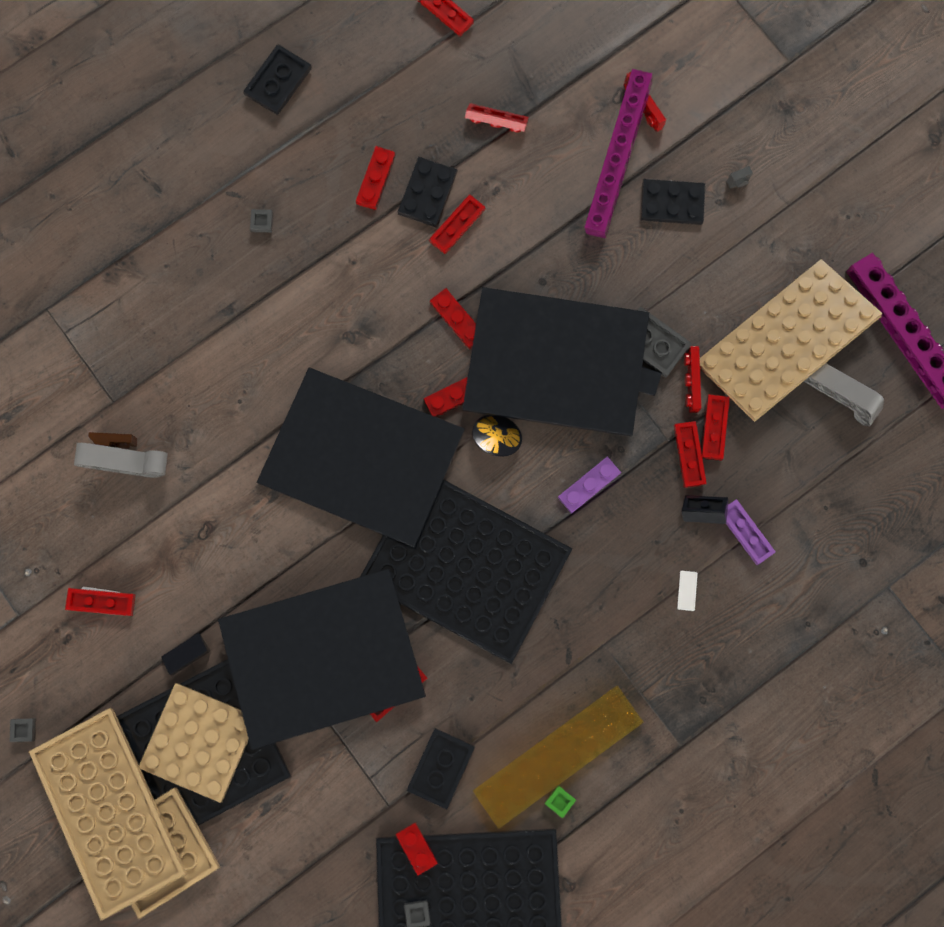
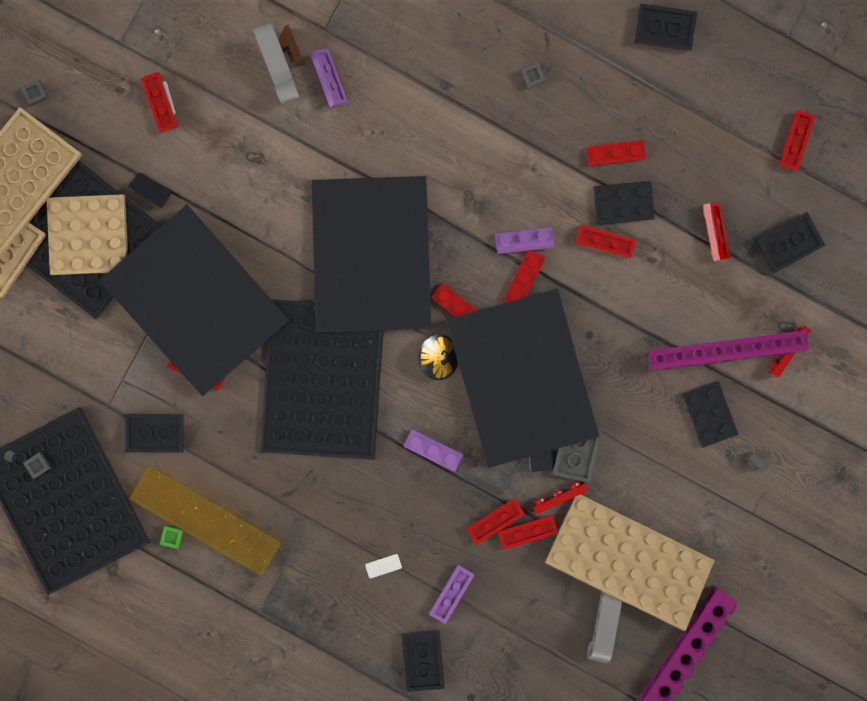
camera: 65 degrees right, 10 degrees up
red plate [395,822,438,875] -> none
black slope [681,495,729,524] -> none
none -> medium lavender plate [310,49,348,107]
none -> black plate [401,630,445,692]
none -> medium lavender plate [495,227,554,254]
none -> black plate [755,212,826,273]

